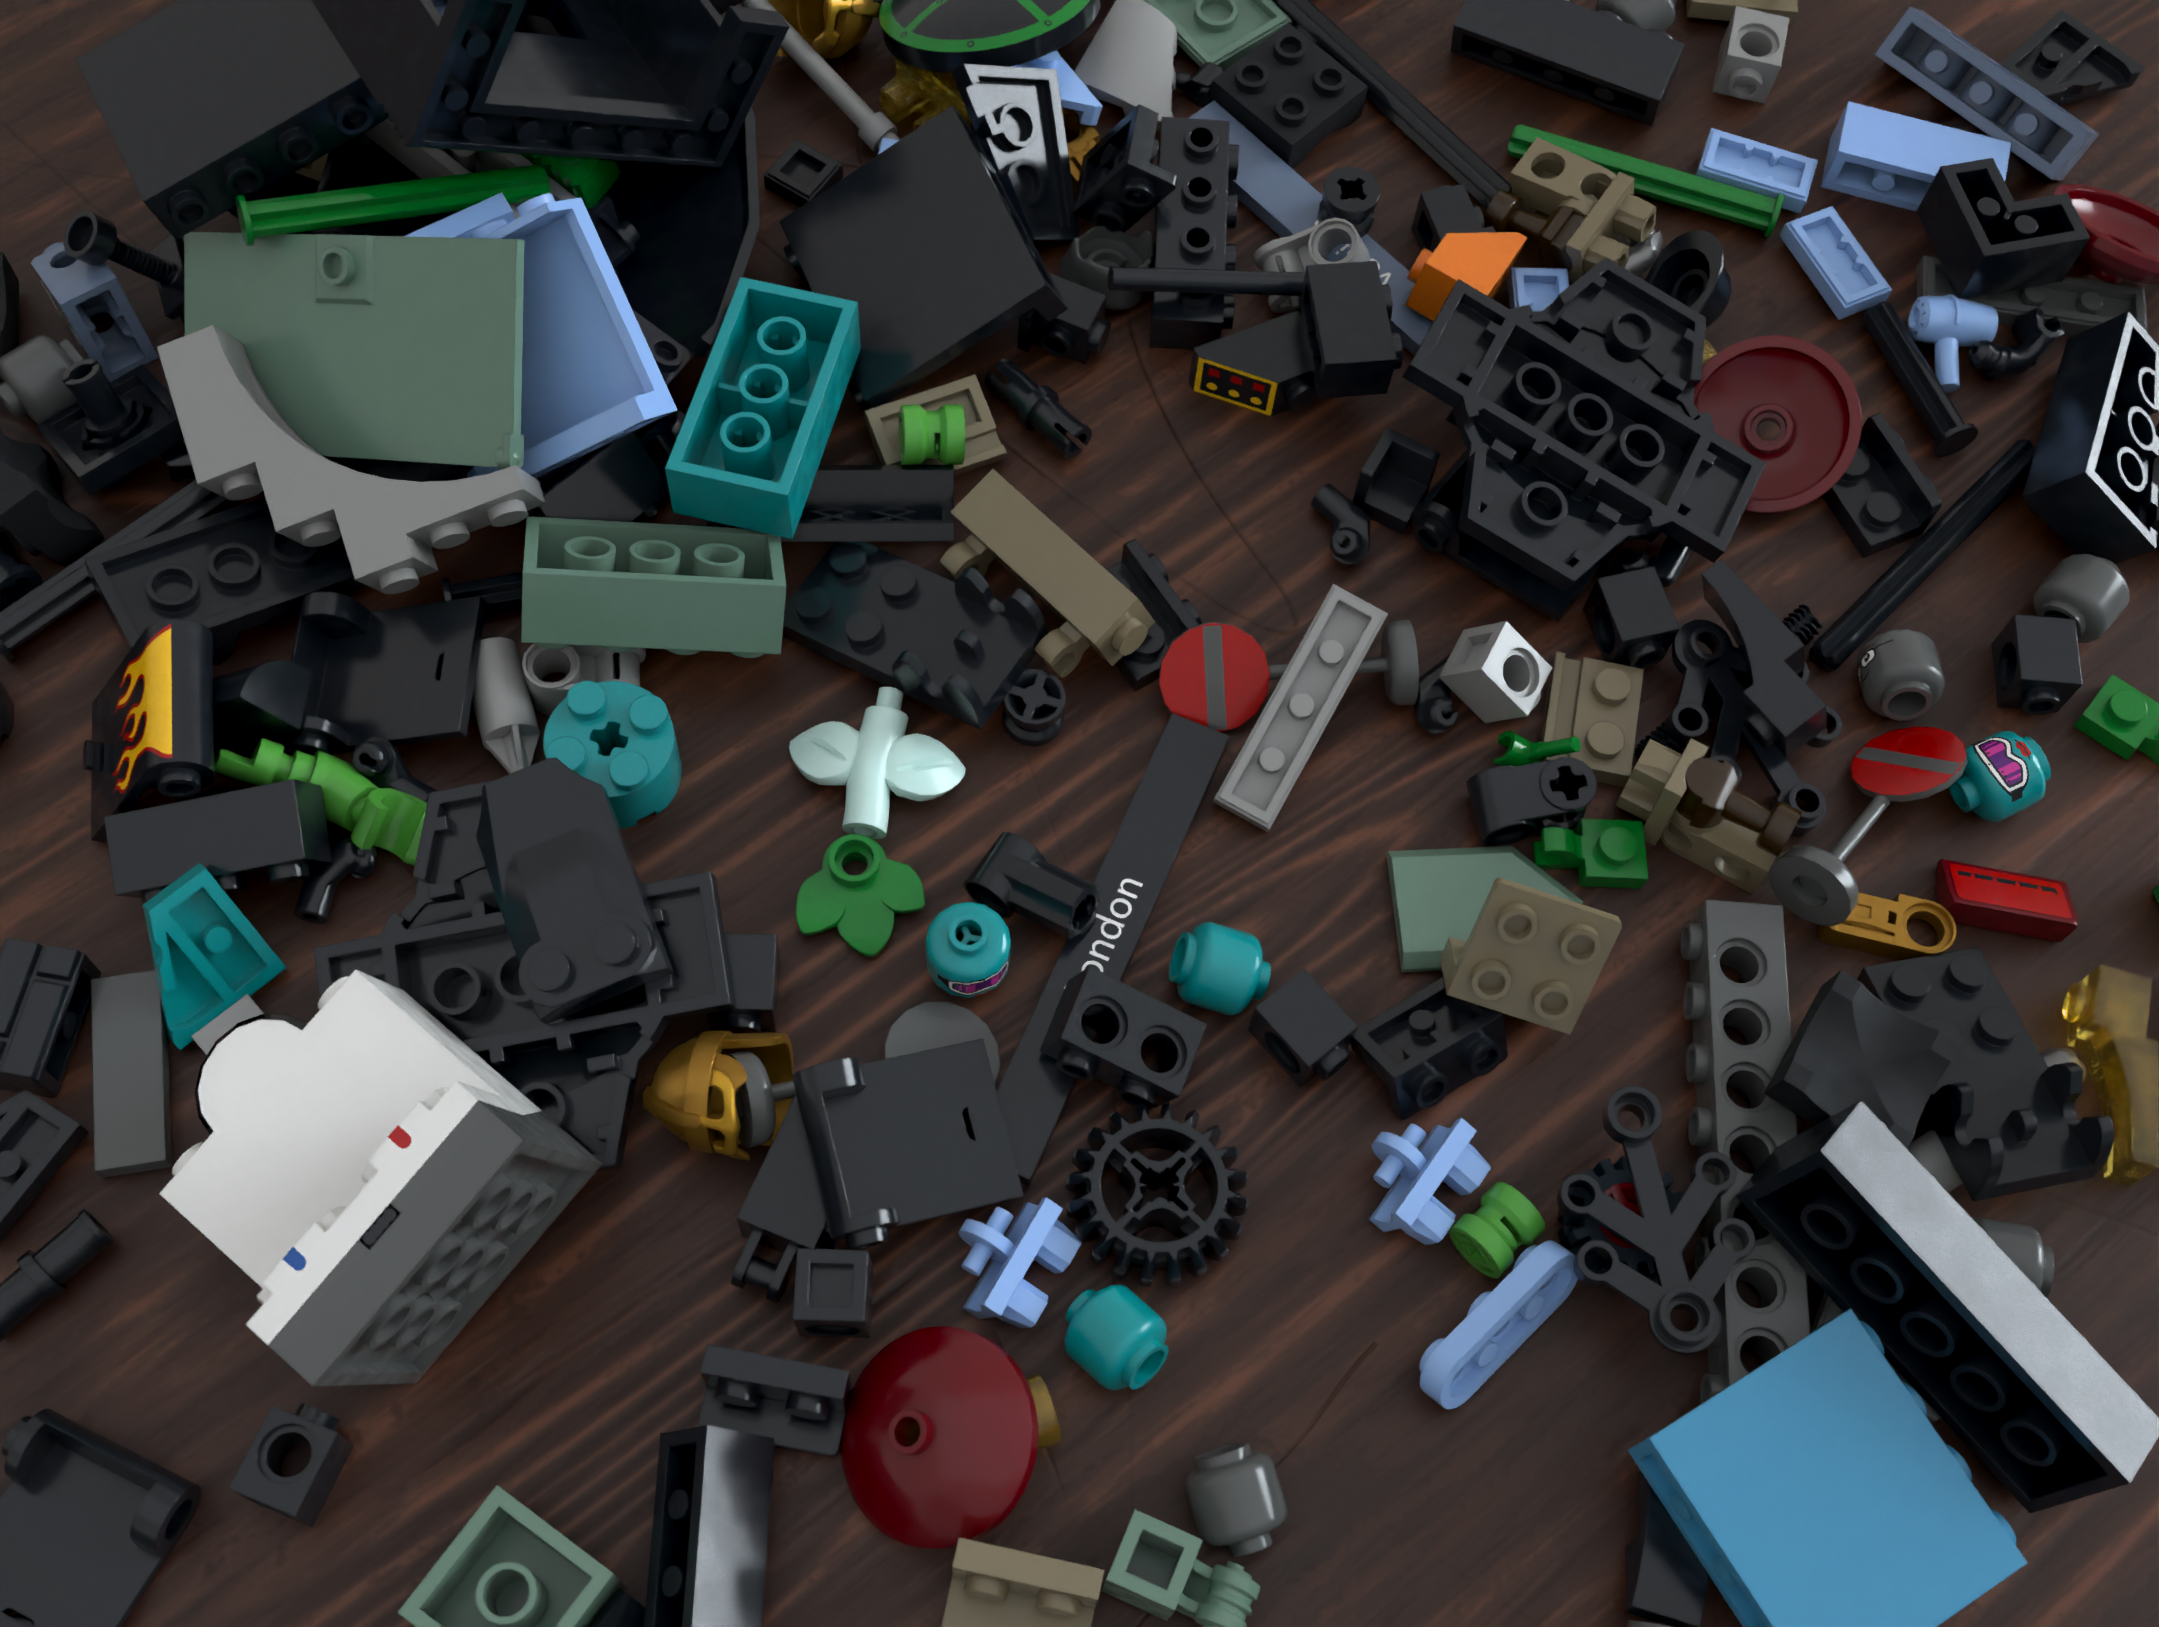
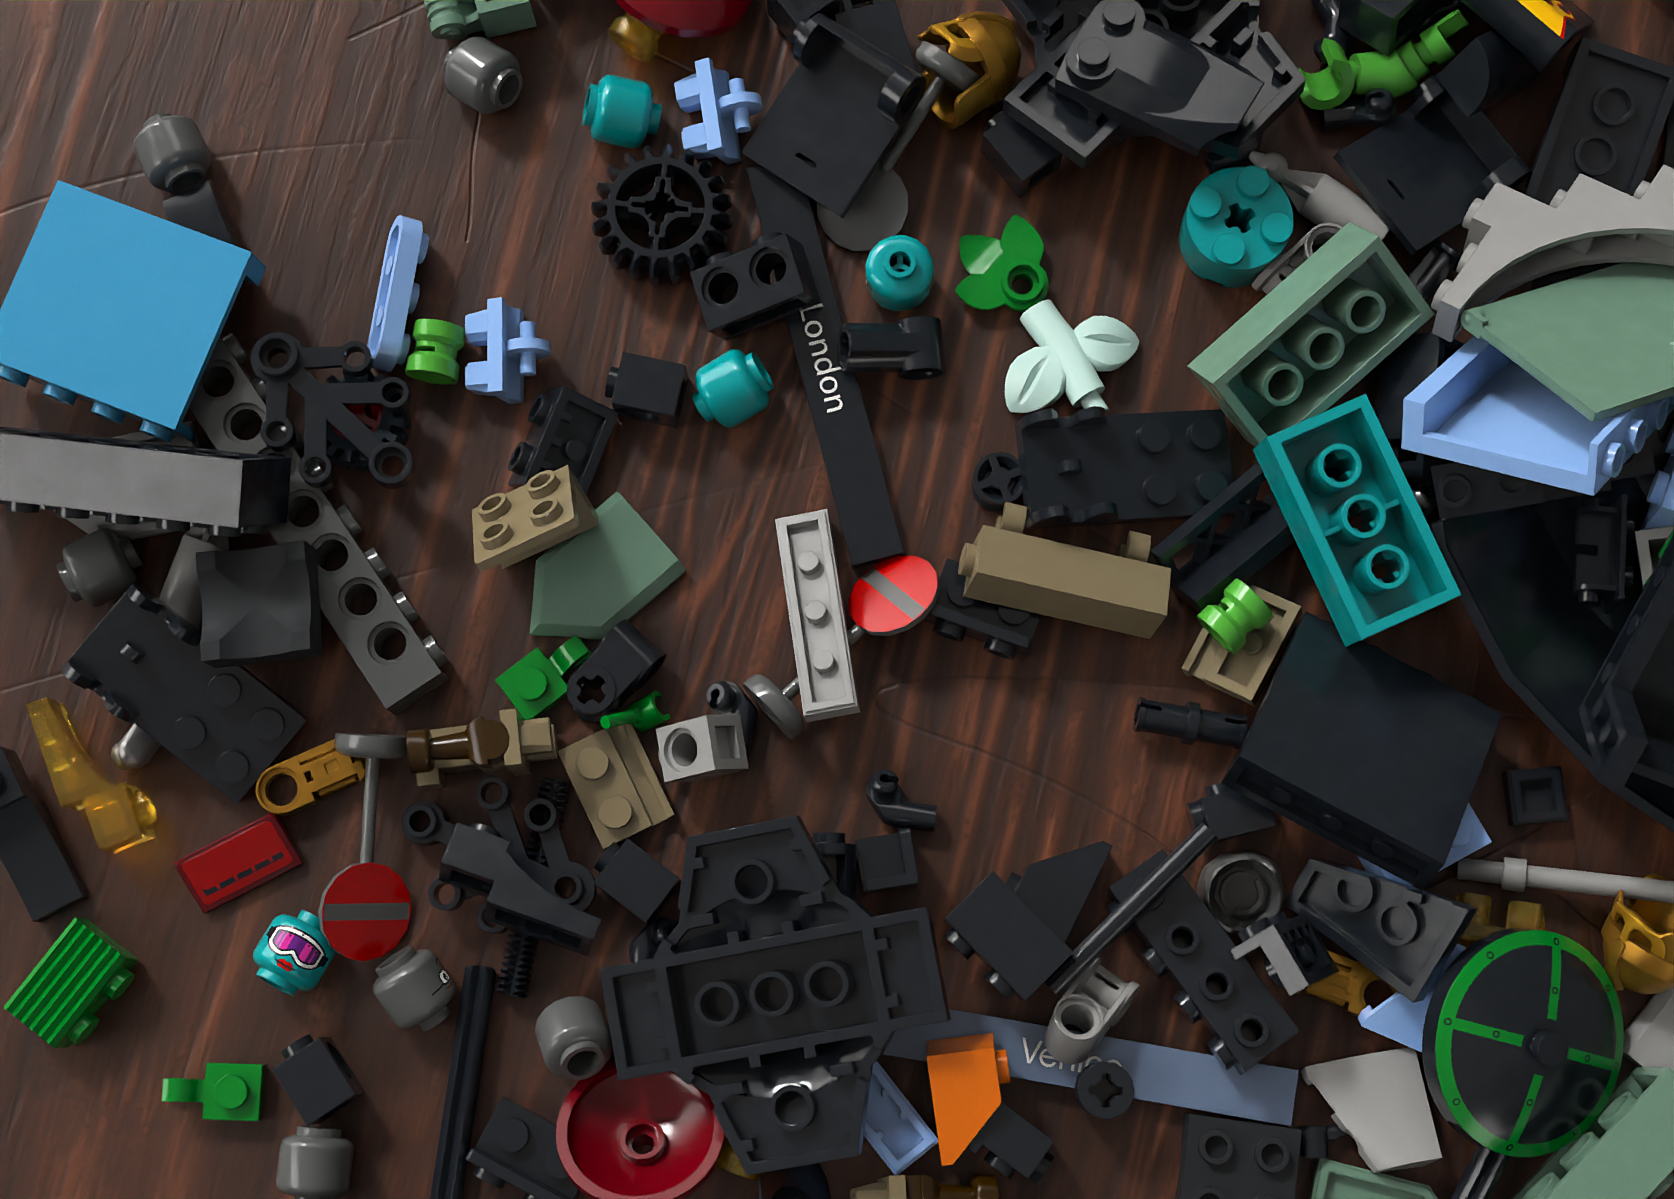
camera: 150 degrees right, 15 degrees up
none -> dark grey head [535,996,613,1080]

